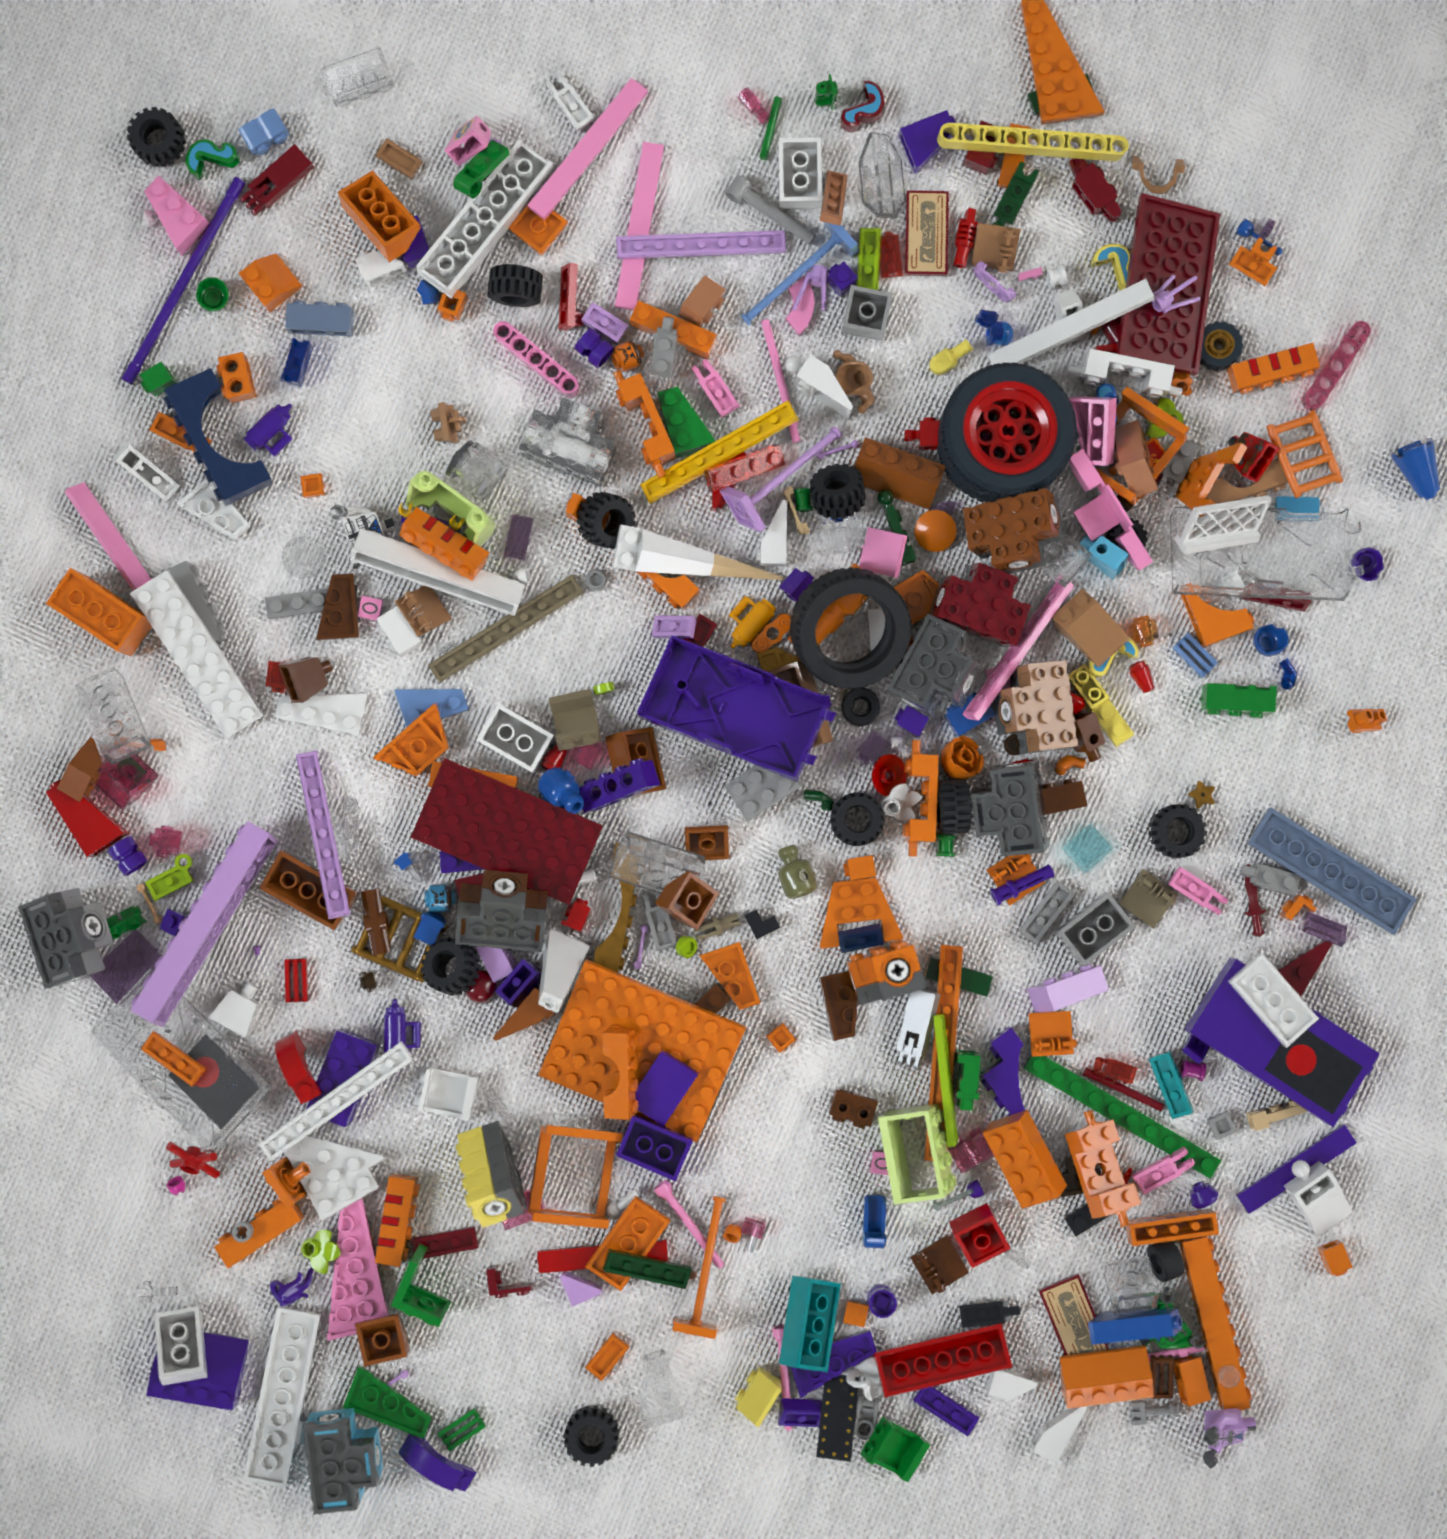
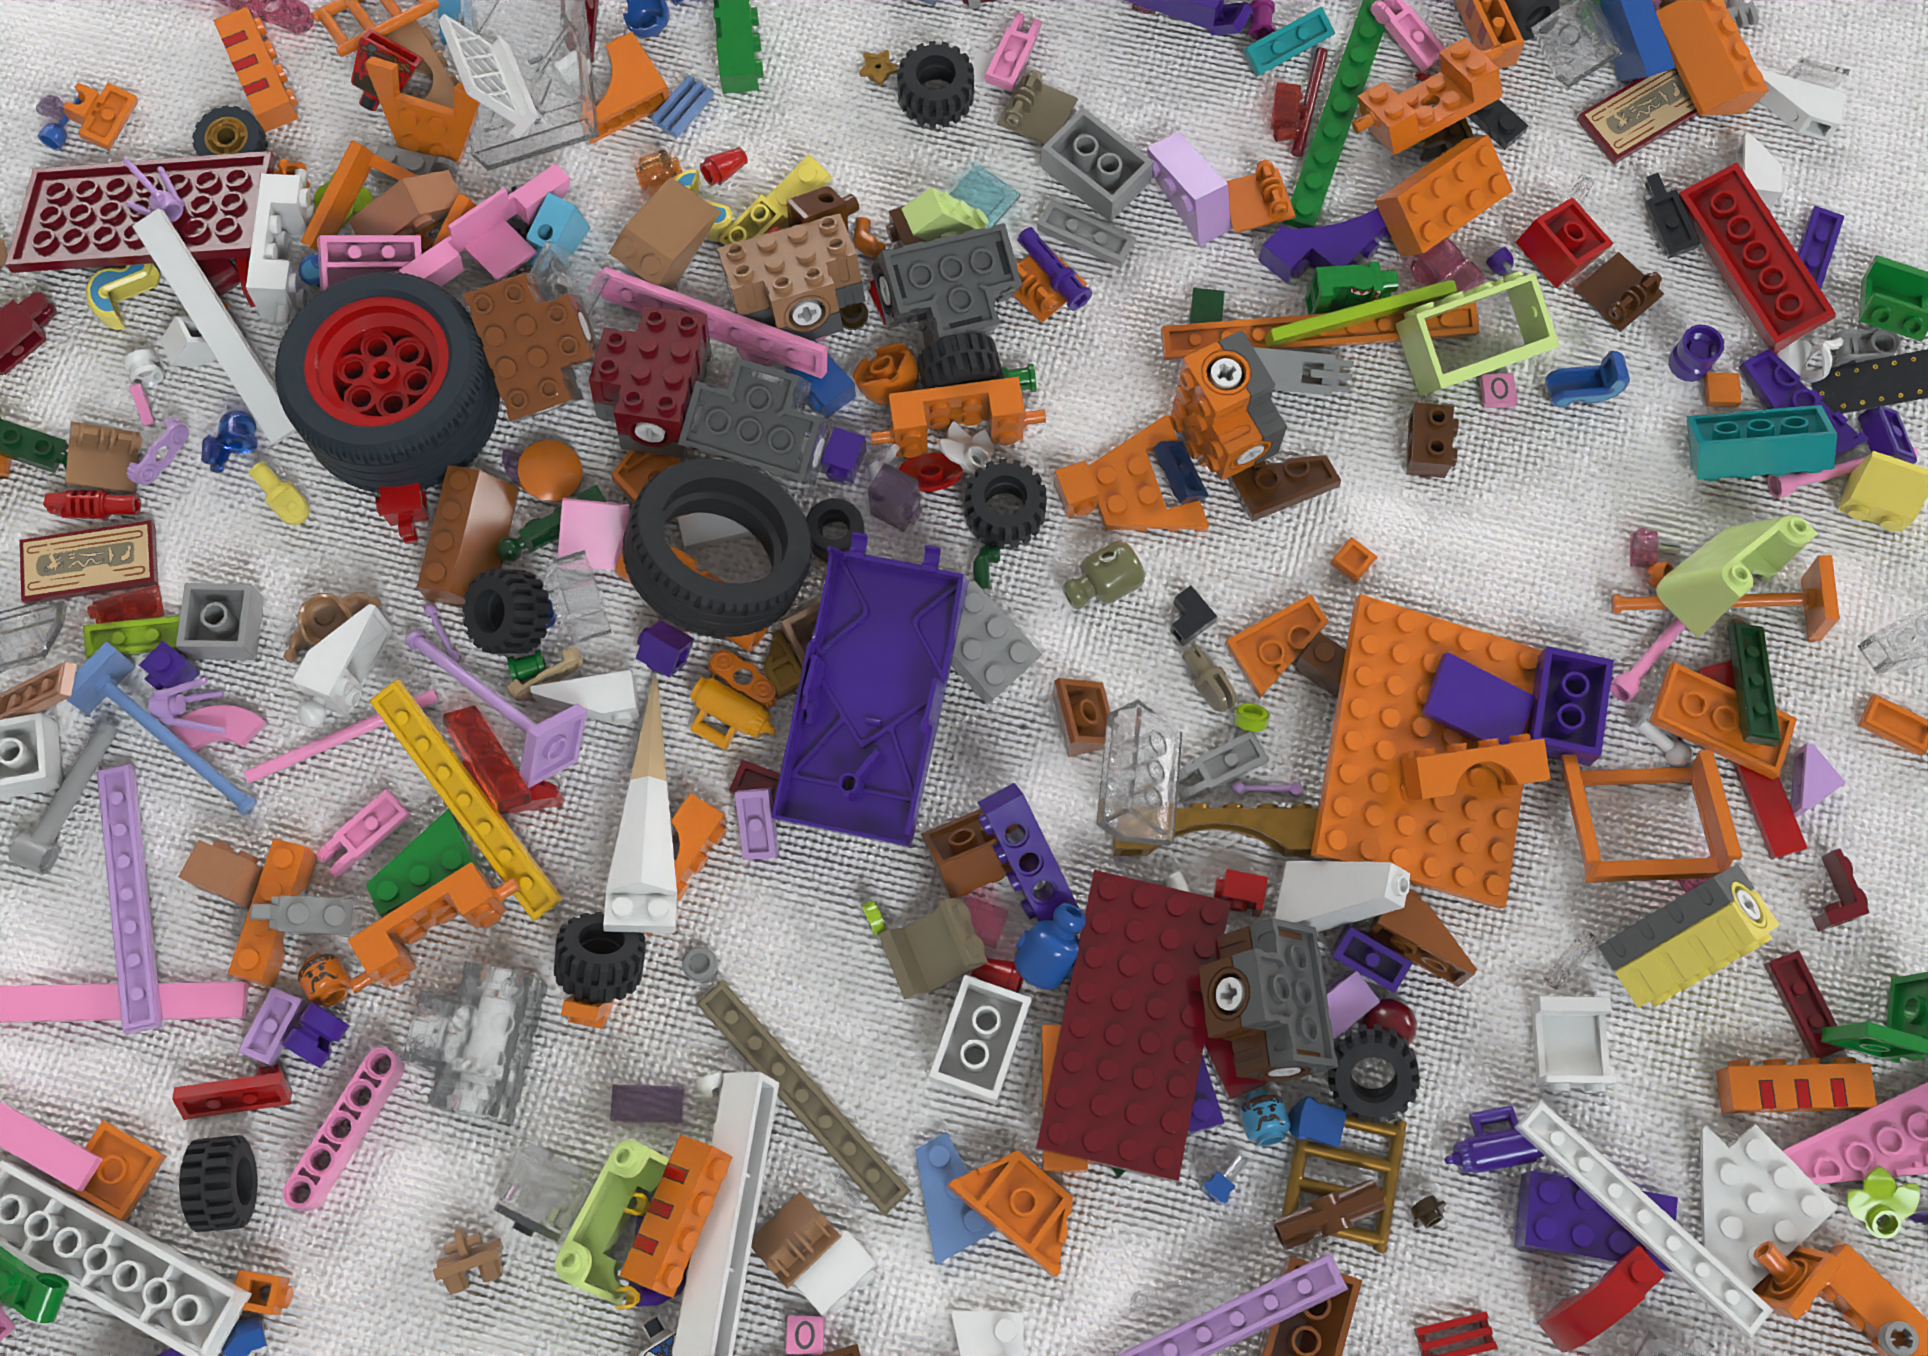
camera: 100 degrees left, 15 degrees down
dark orange slope [655,871,719,930] -> none
none -> yellowish green arch [901,187,988,242]
none -> yellowish green windscreen [1656,515,1818,638]

